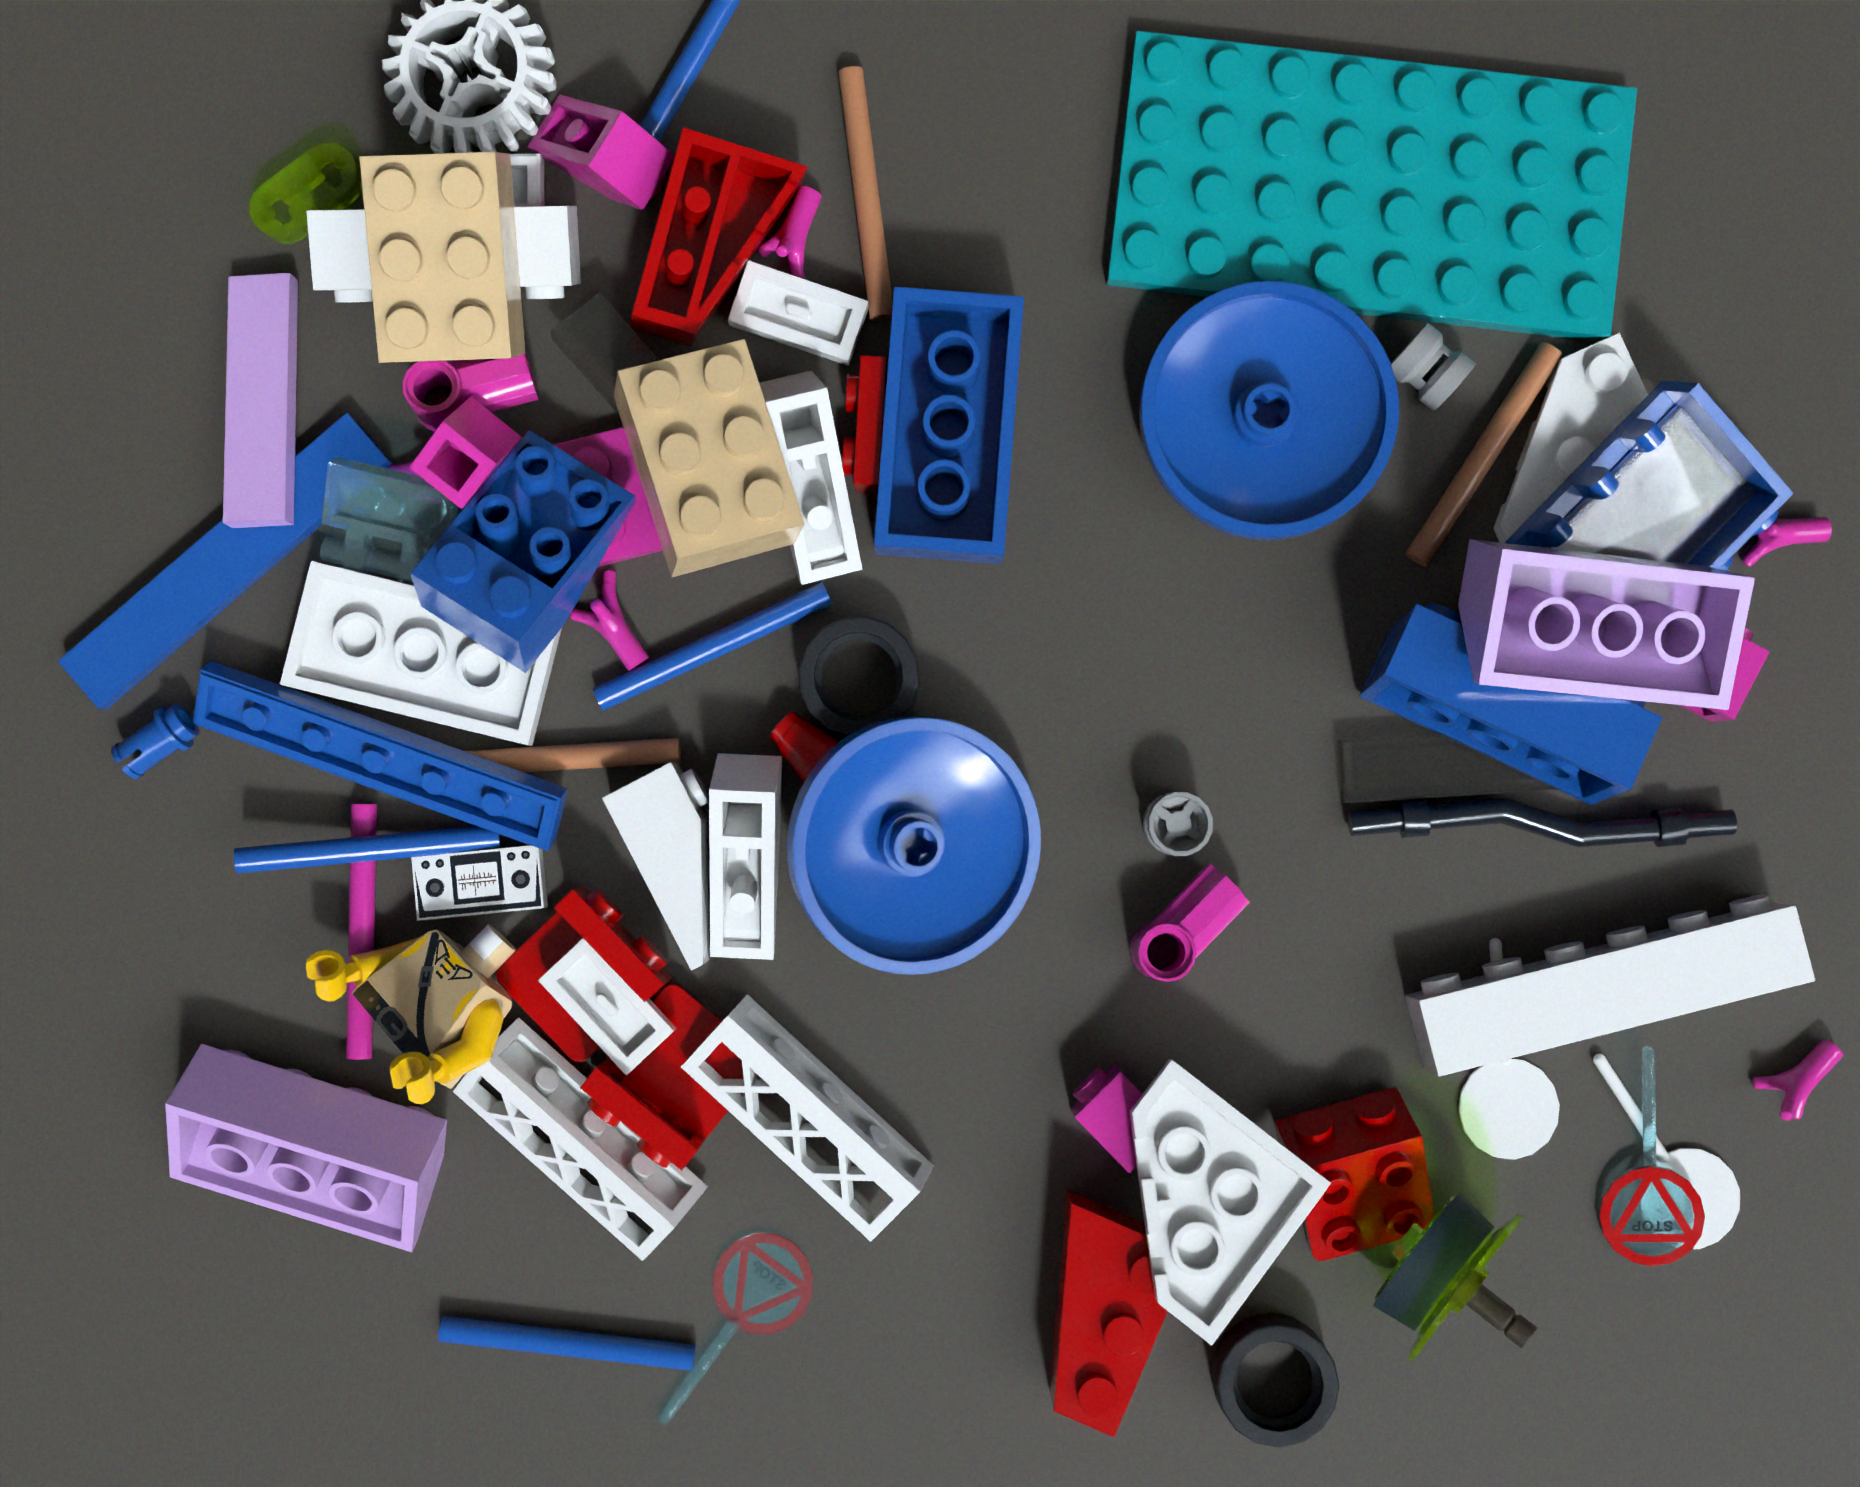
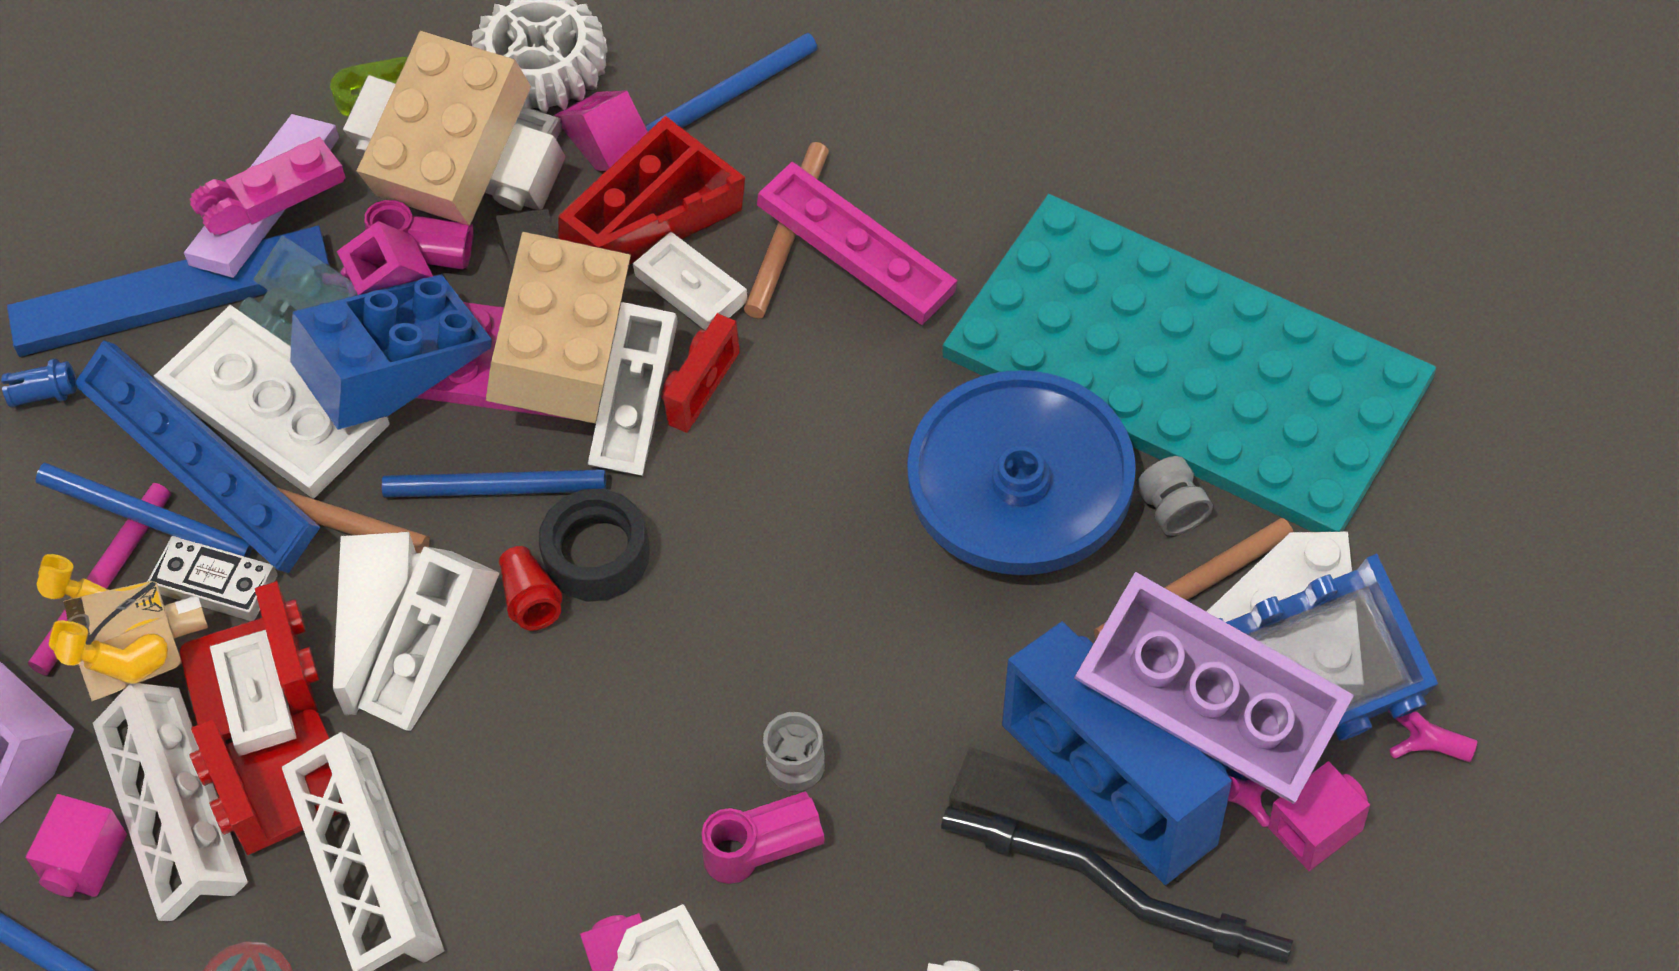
camera: 30 degrees right, 30 degrees down
dark pink bar [570,570,649,671] -> none
dark pink bar [758,186,822,280] -> none
blue dish [787,716,1041,975] -> none
blue brick [874,287,1024,564] -> none
none -> dark pink brick [25,794,127,898]
none -> dark pink hinge [189,136,346,235]
none -> dark pink plate [757,161,958,325]

